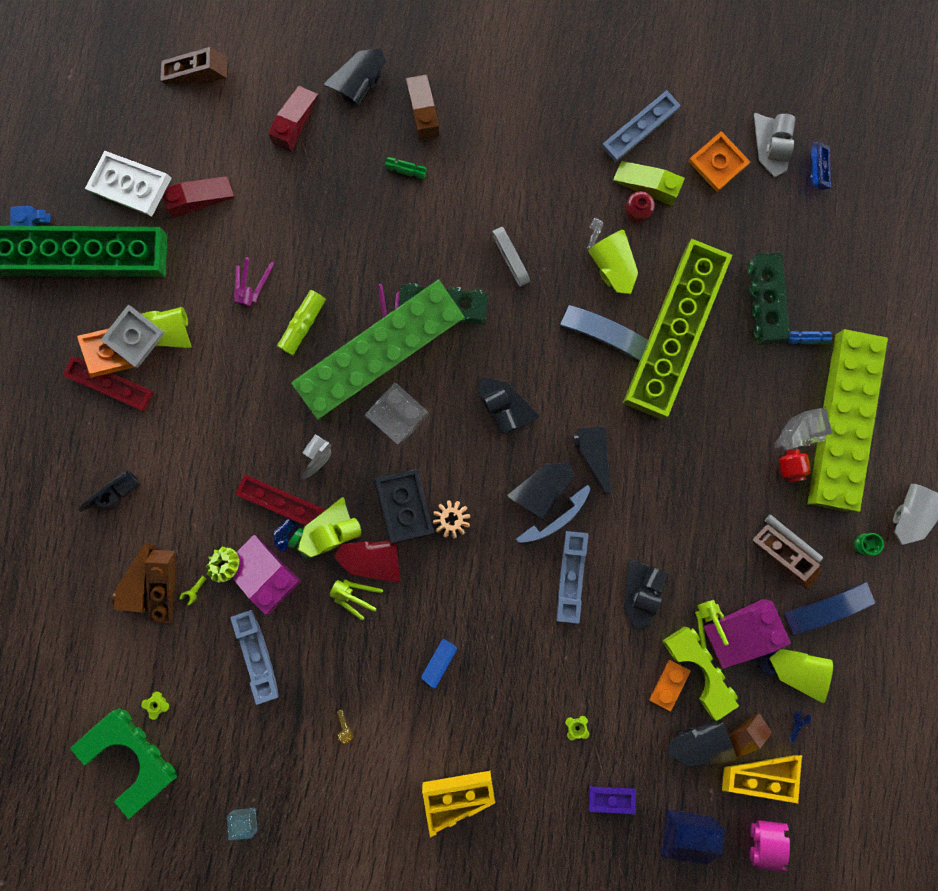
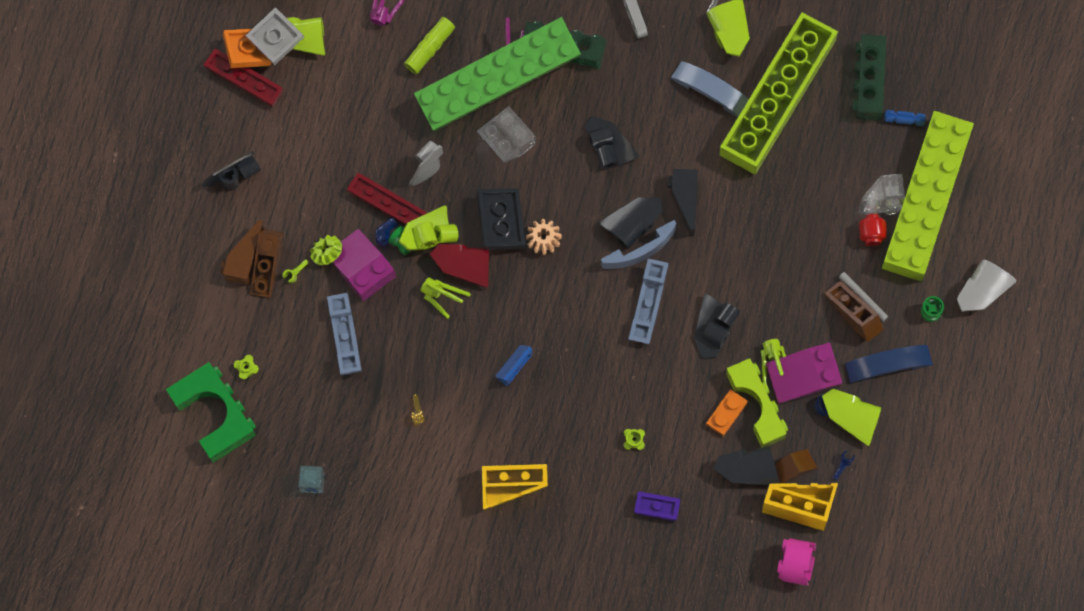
camera: 15 degrees right, 10 degrees down
clear blue slope [661,810,725,864] -> none

